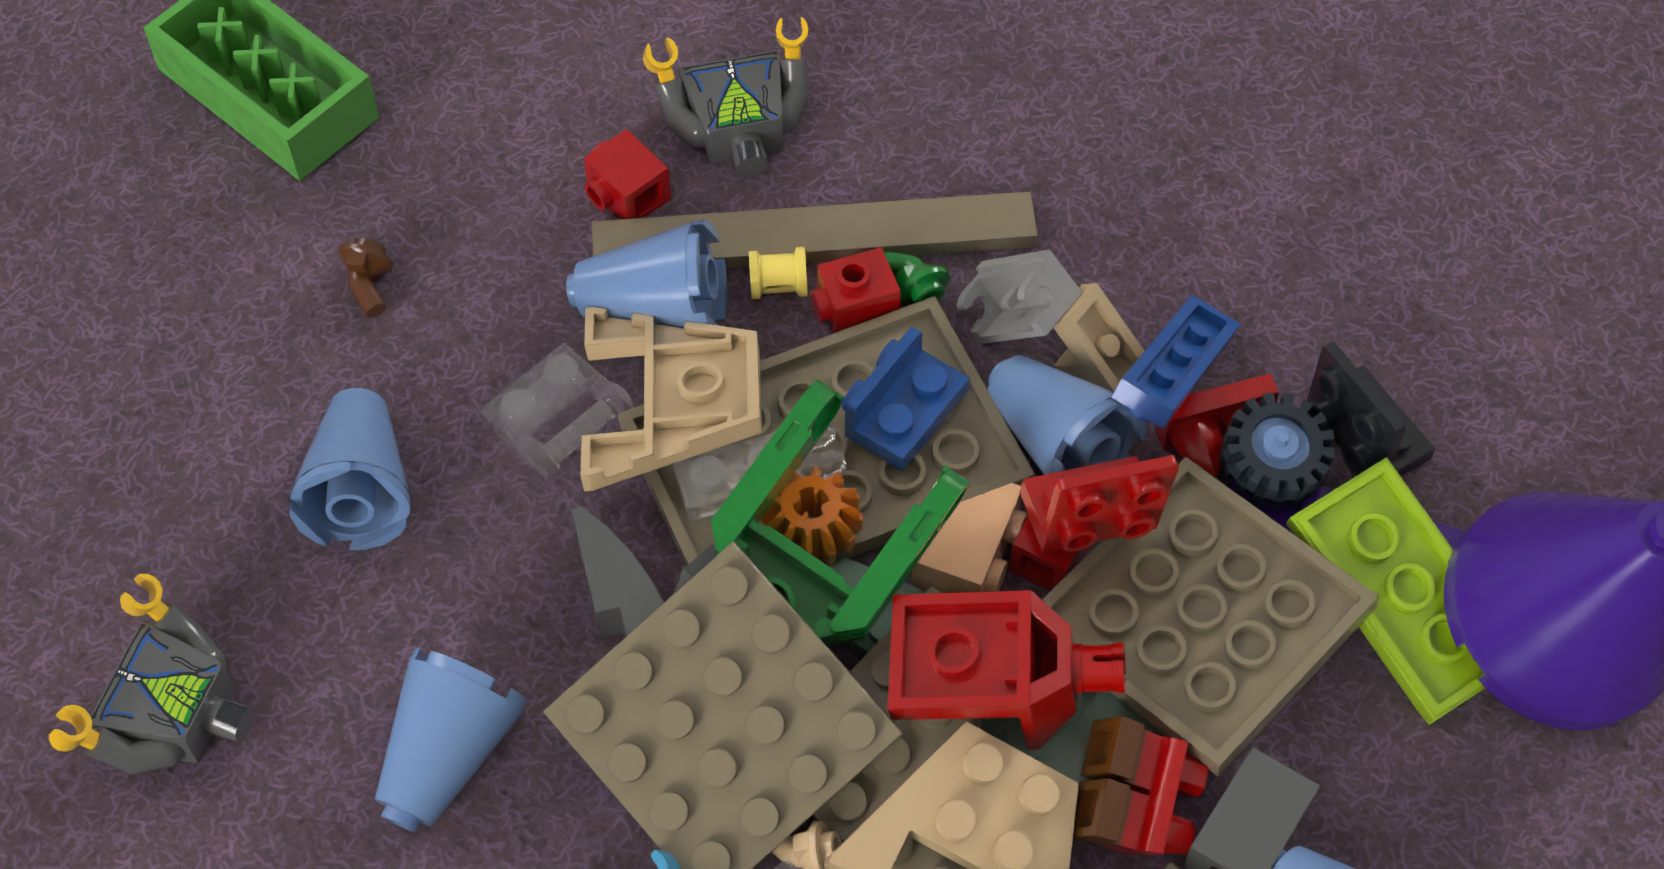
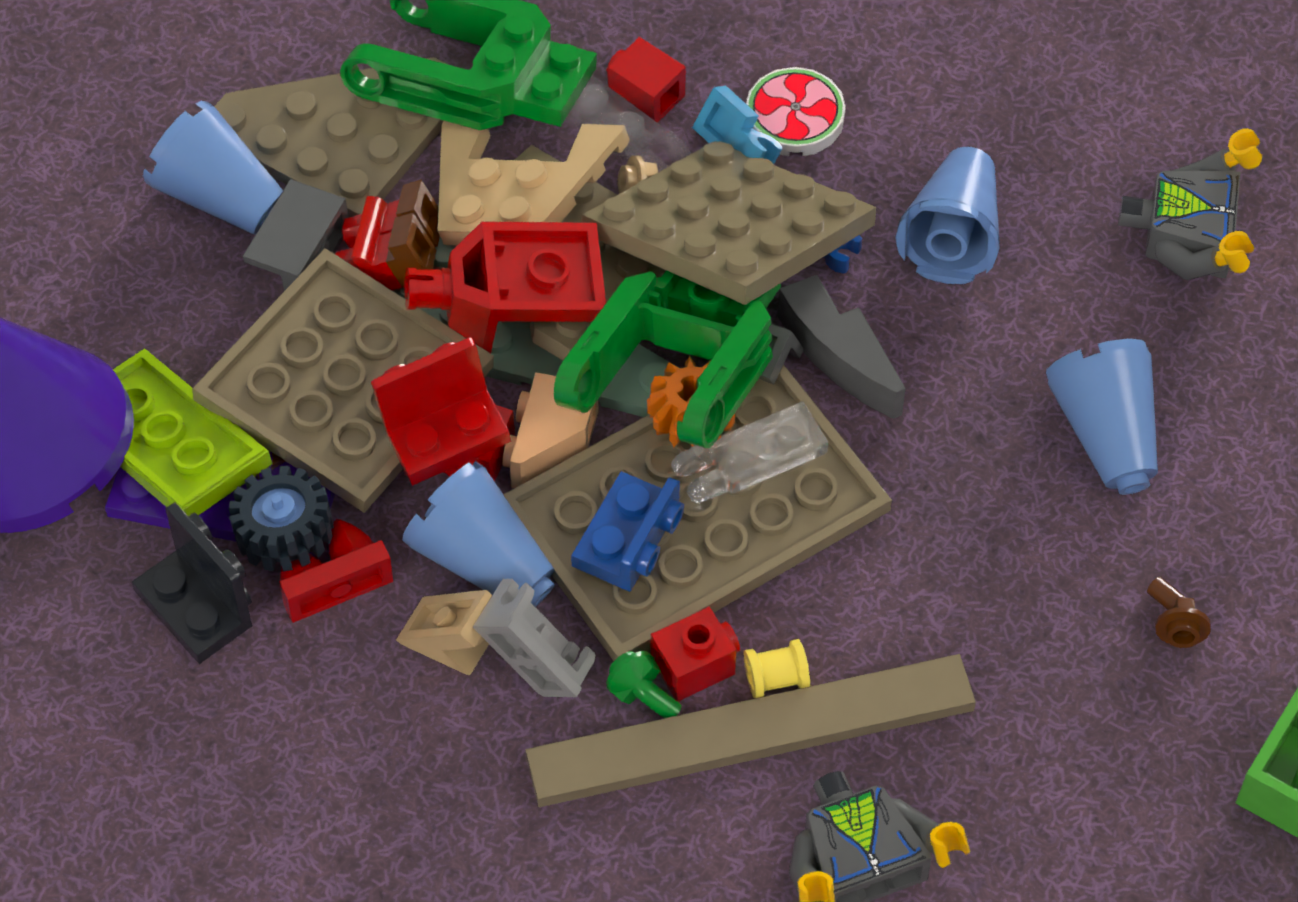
camera: 170 degrees right, 0 degrees up
clear plate [478,342,634,480] -> none
medium blue cone [566,220,728,328] -> none
tan wing [580,307,762,491] -> none
red brick [584,129,671,219] -> none
blue plate [1112,295,1240,429] -> none

